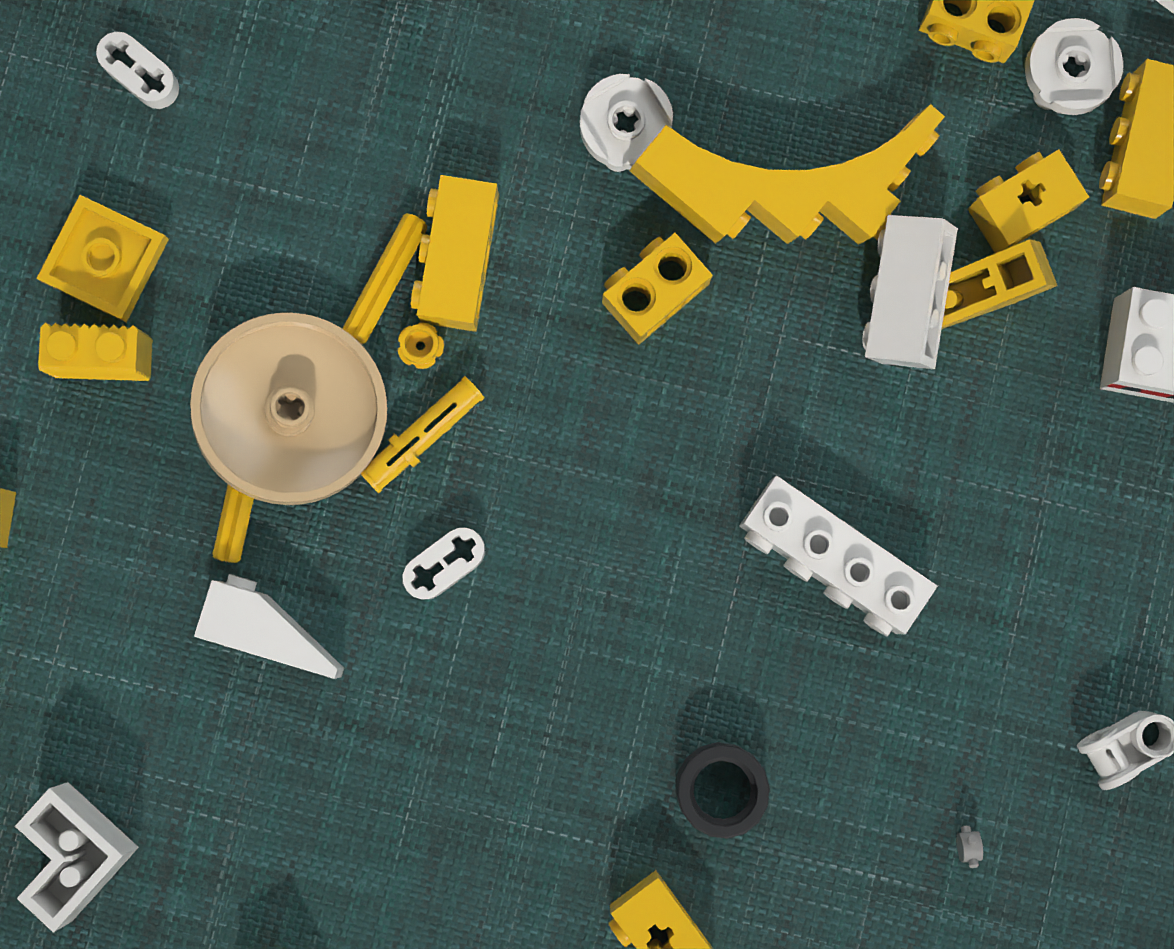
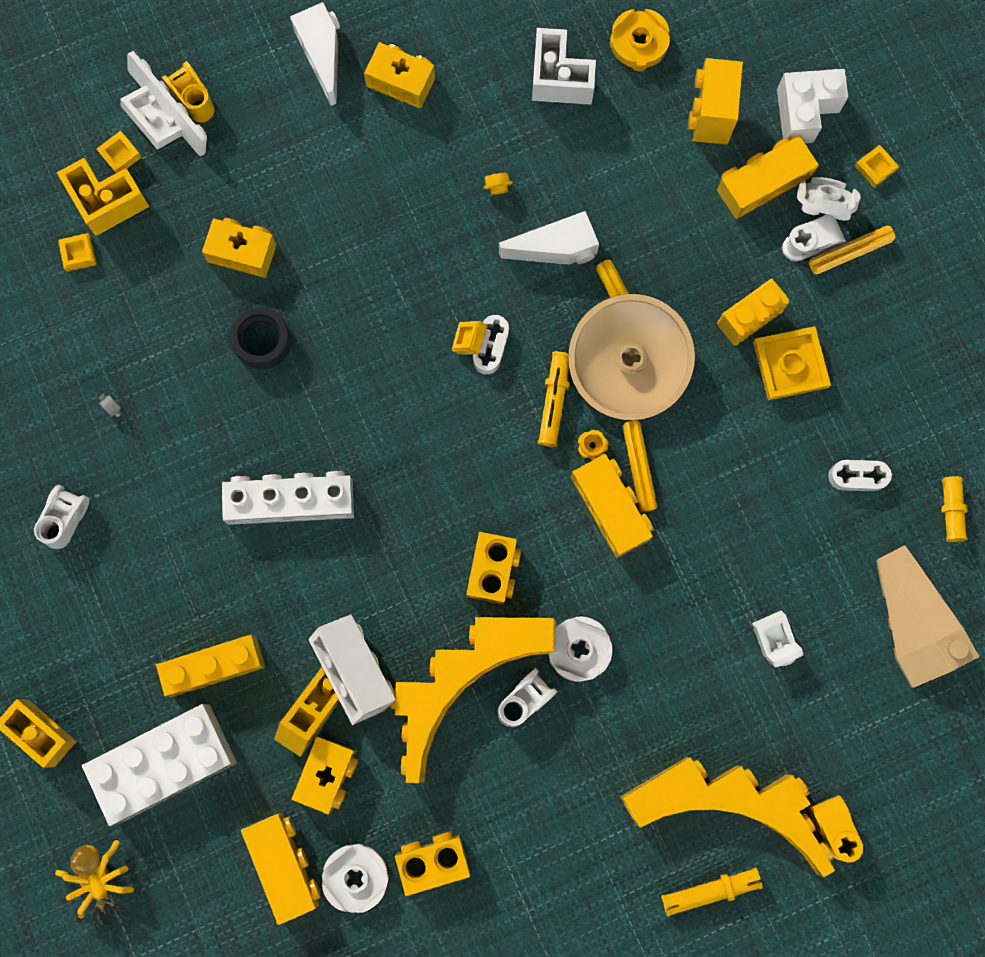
camera: 145 degrees right, 5 degrees down
none -> yellow brick [156,635,266,697]
none -> yellow tile [452,321,487,355]
none -> yellow plate [483,172,513,195]
none -> white piece [497,668,558,727]

